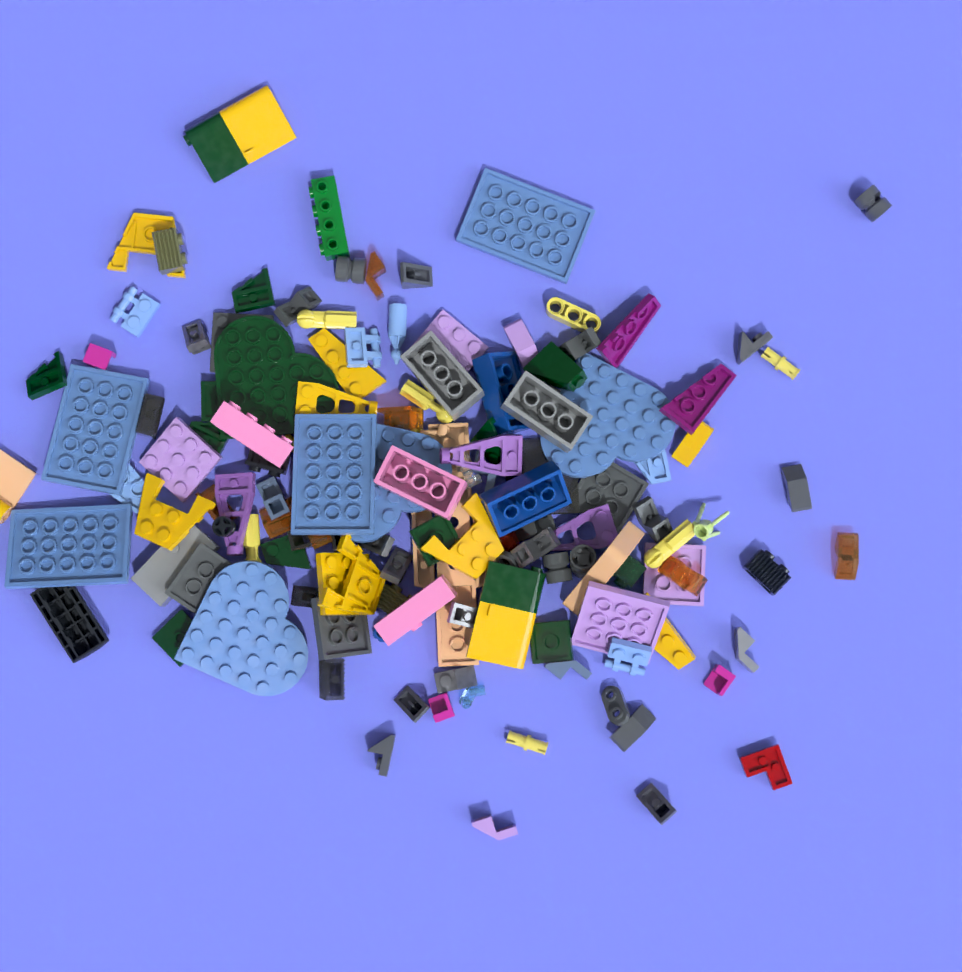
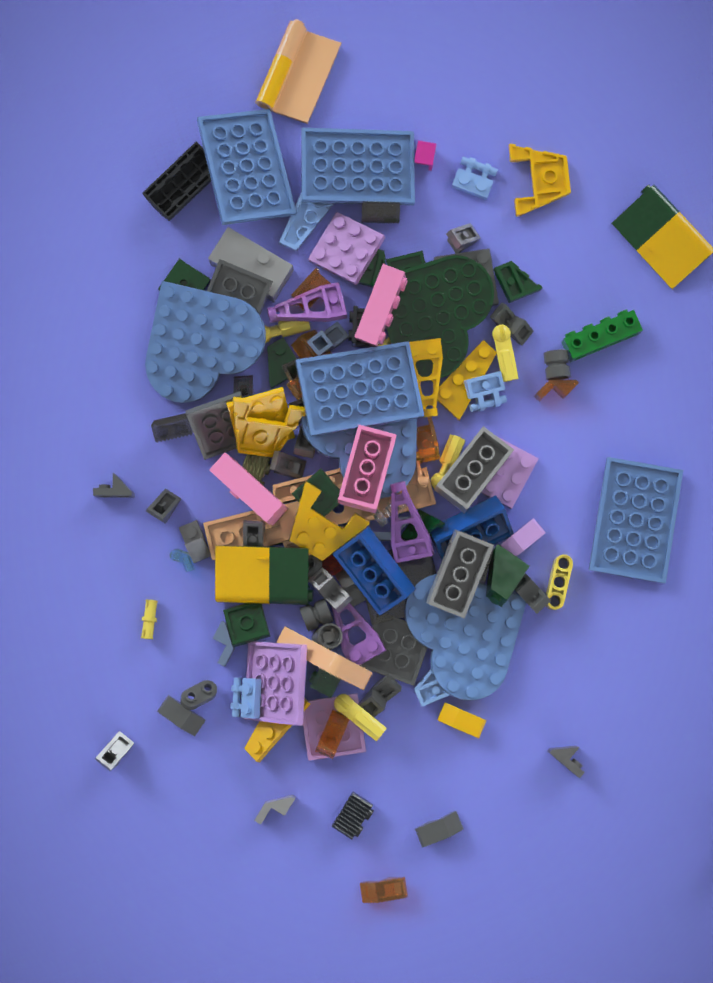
camera: 80 degrees right, 0 degrees up
dark green wing [26,351,67,400] -> none
yellow wing [134,473,216,551] -> none
olive brick [152,228,188,275] -> none
black wheel [212,516,236,537] -> none
light blue wheel [388,303,407,365] -> none
dark grey slope [400,262,433,289] -> none
dark pink panel [428,692,455,723] -> none
lavender slope [471,814,518,840] -> none
magenta wing [596,293,661,368] -> none
magenta wing [659,364,737,435] -> none
yellowish green plant [692,503,730,541] -> none
dark pink panel [703,664,736,696] -> none
red plate [739,744,793,790] -> none
light yellow pin [761,347,800,380] -> none

